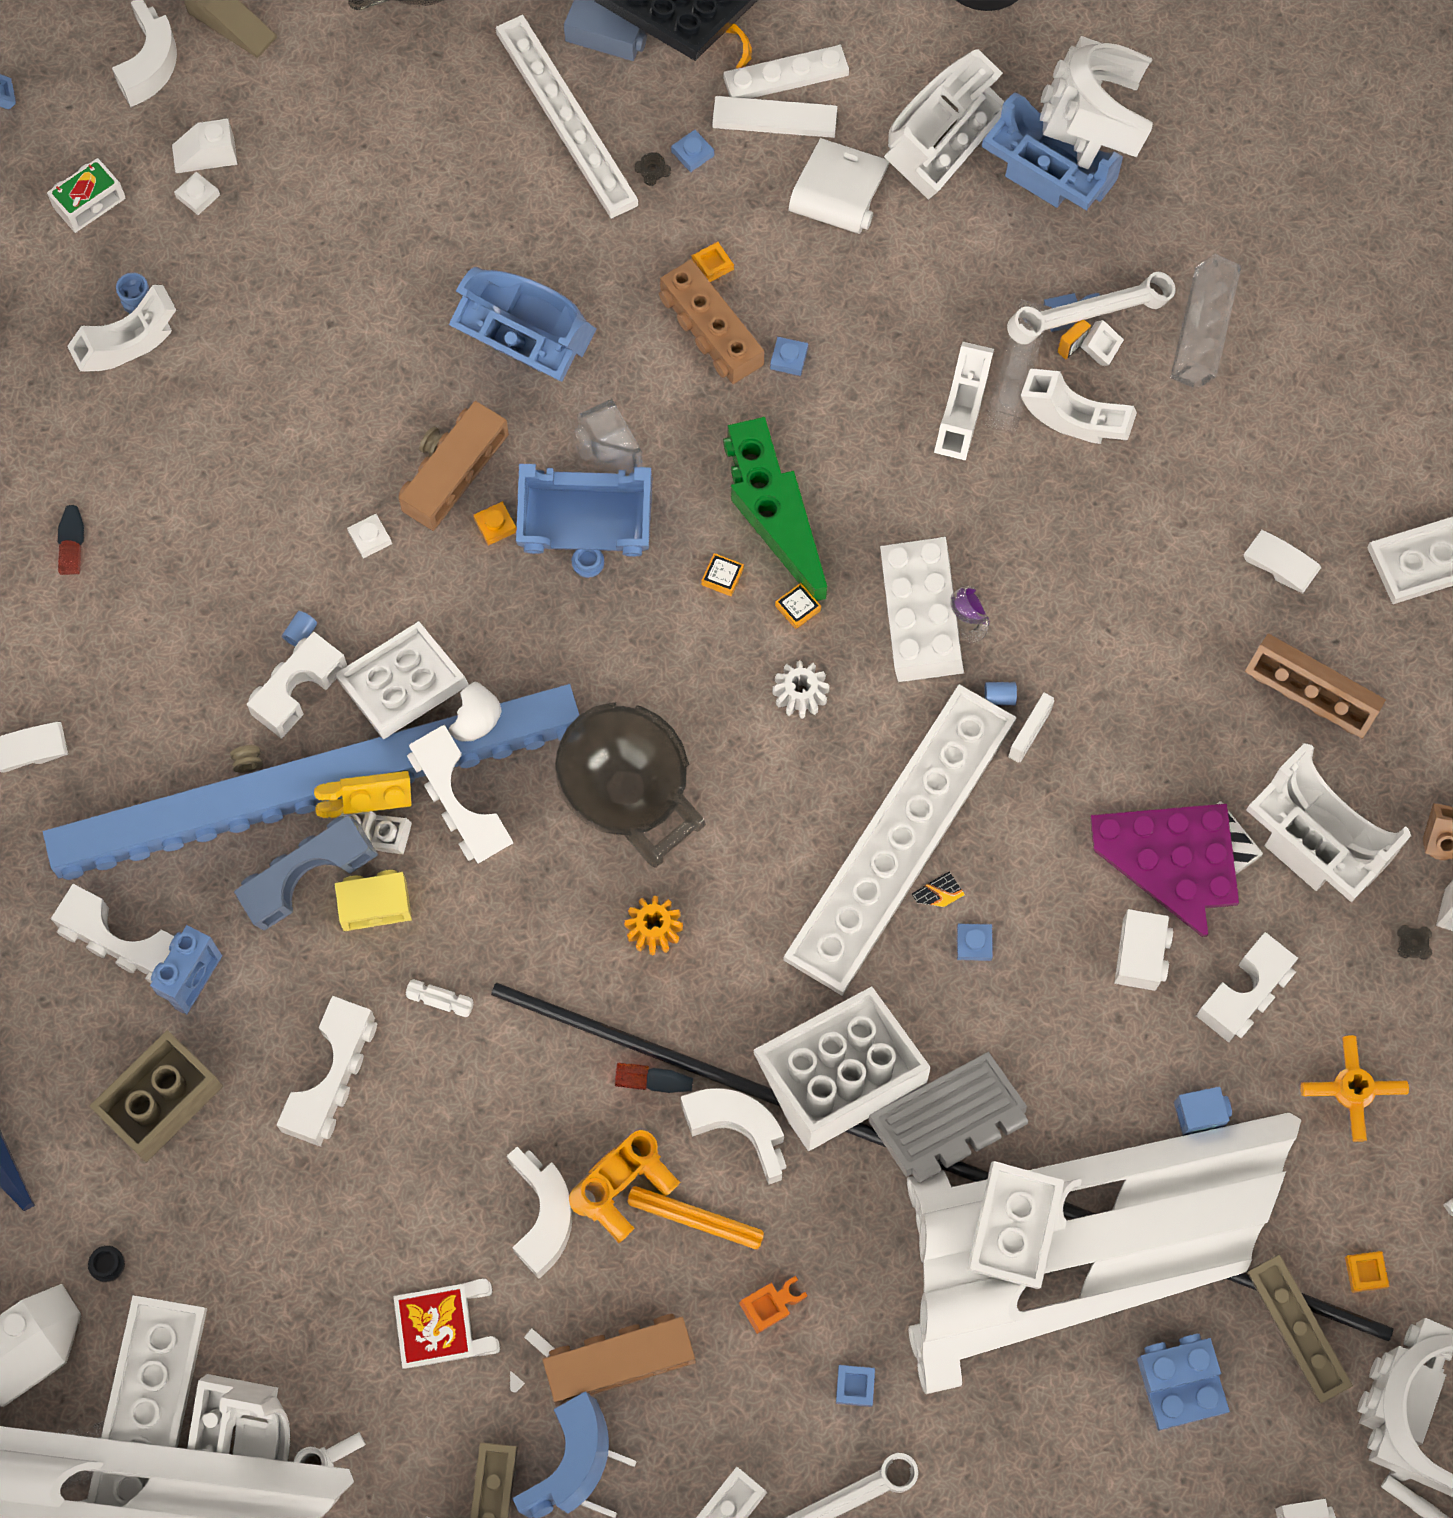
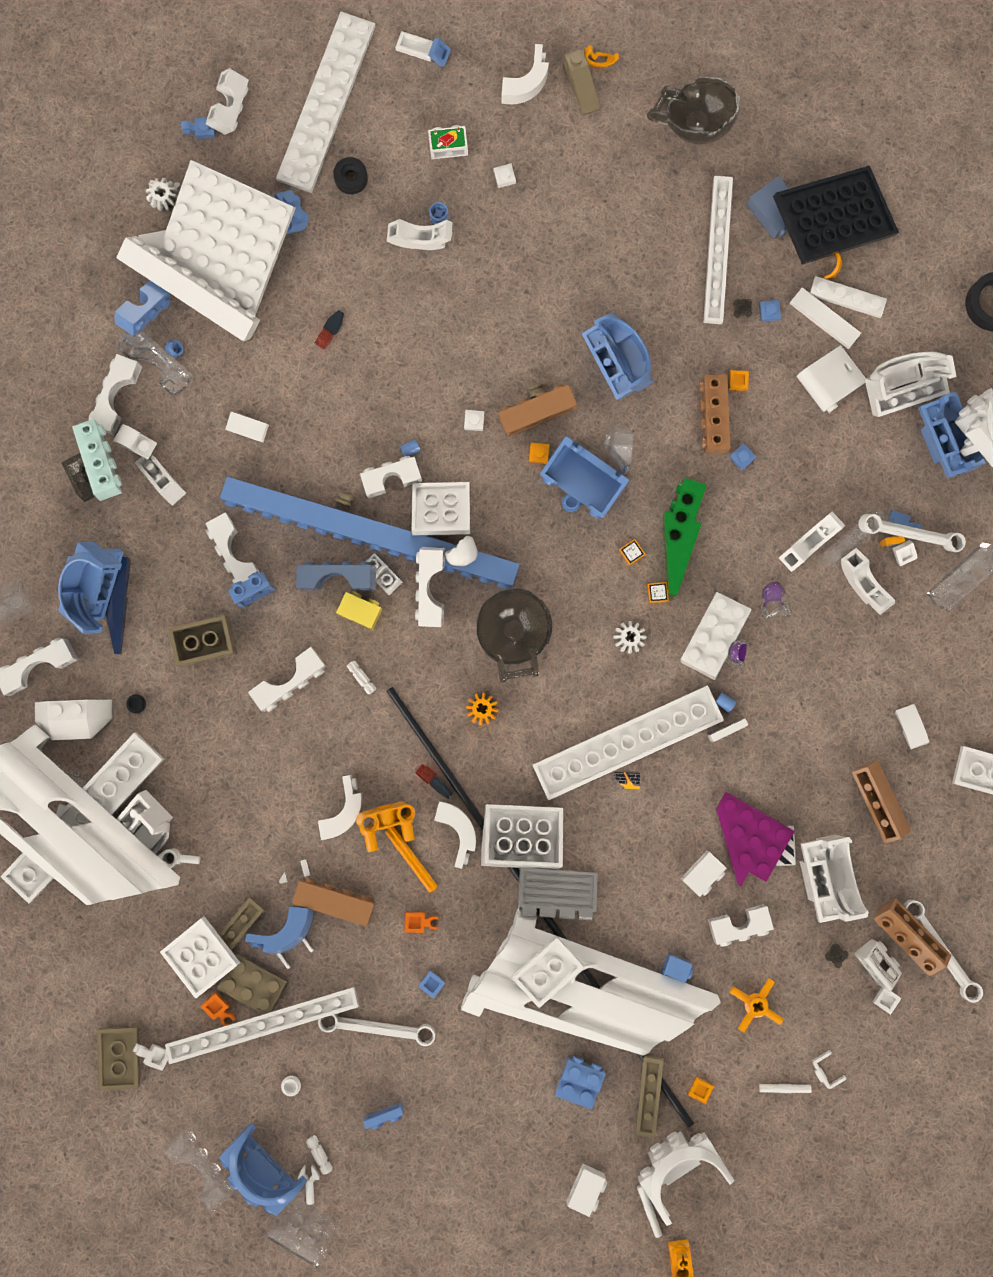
camera: 35 degrees right, 15 degrees up
white slope [172,119,237,173] -> none
yellow hinge [314,771,412,819] -> none
flag [393,1279,500,1369] -> none
medium blue plate [957,924,993,961] -> none
none -> clear piece [760,582,791,619]

